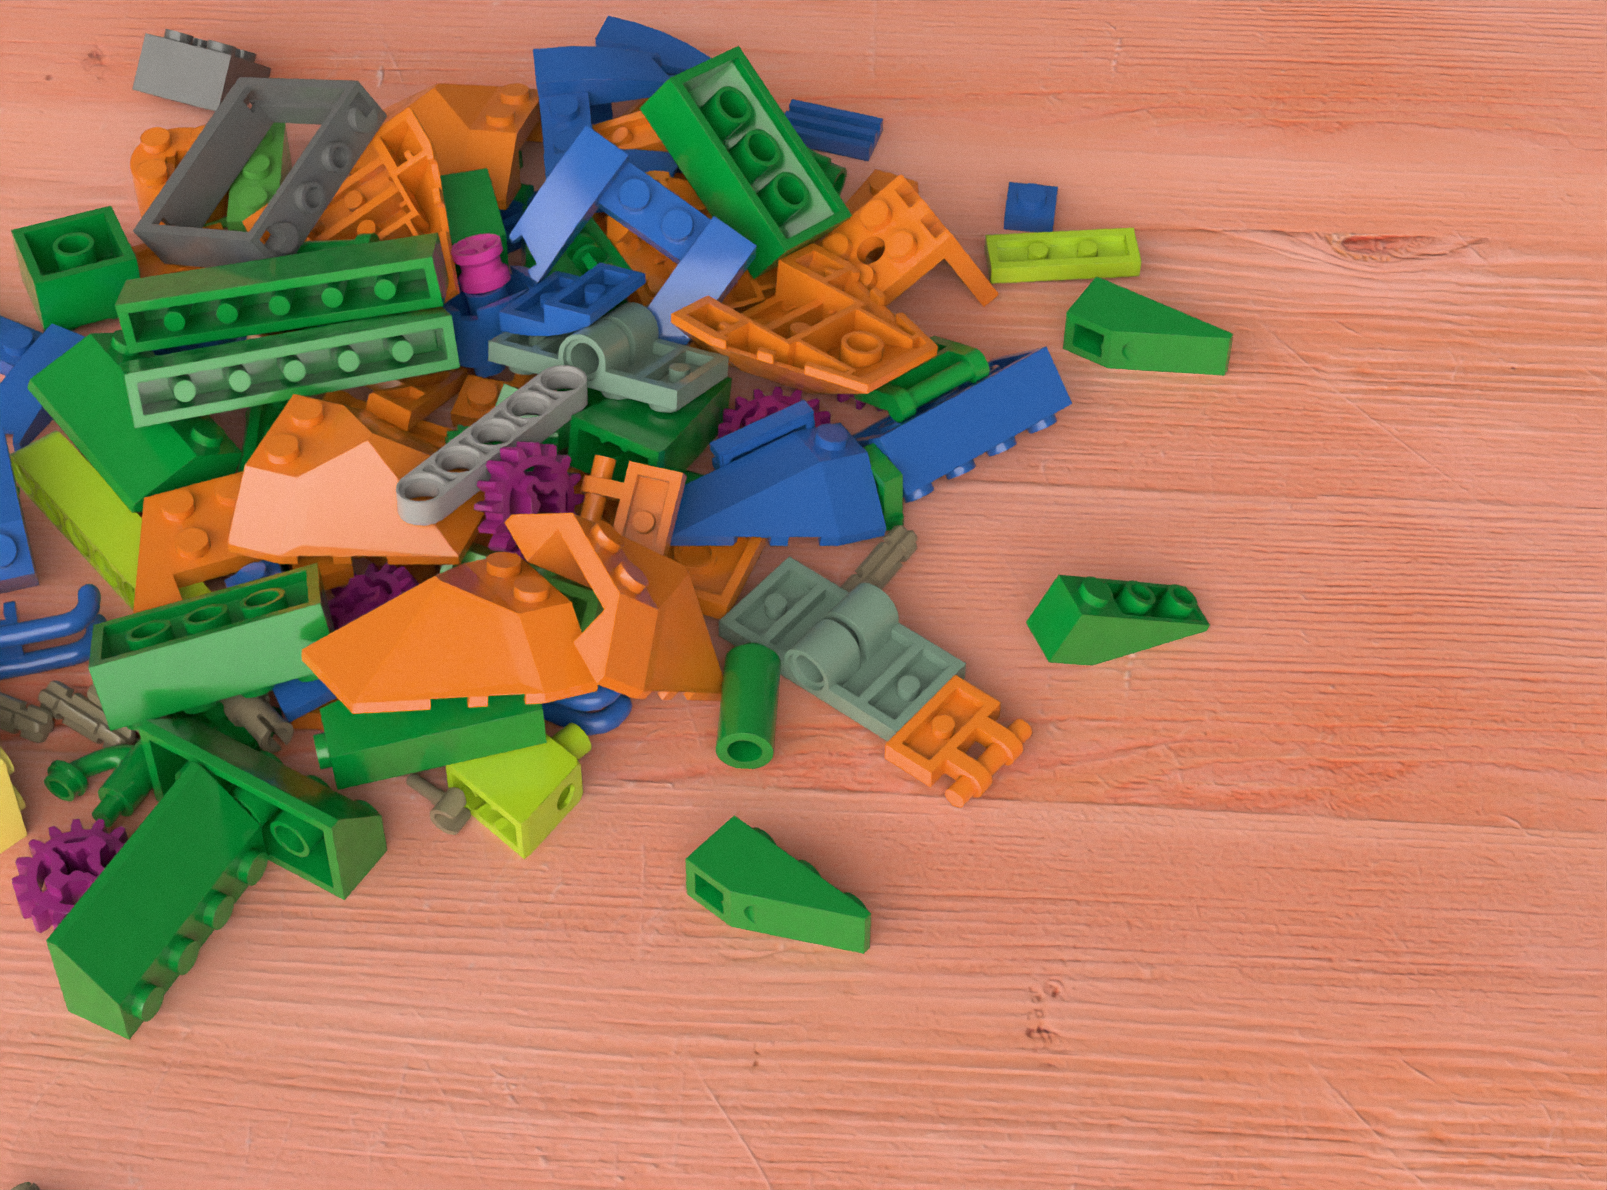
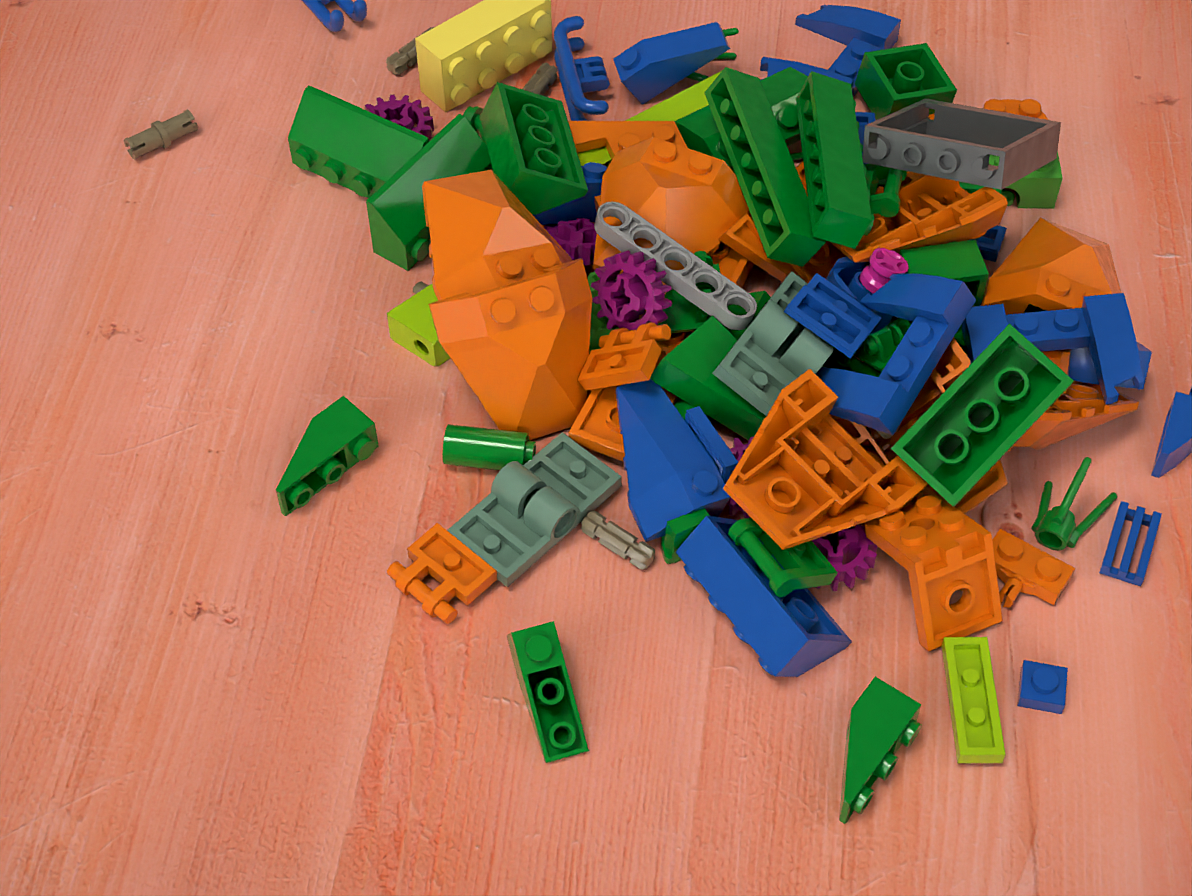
camera: 95 degrees right, 5 degrees up
slope [132,29,271,111] -> none

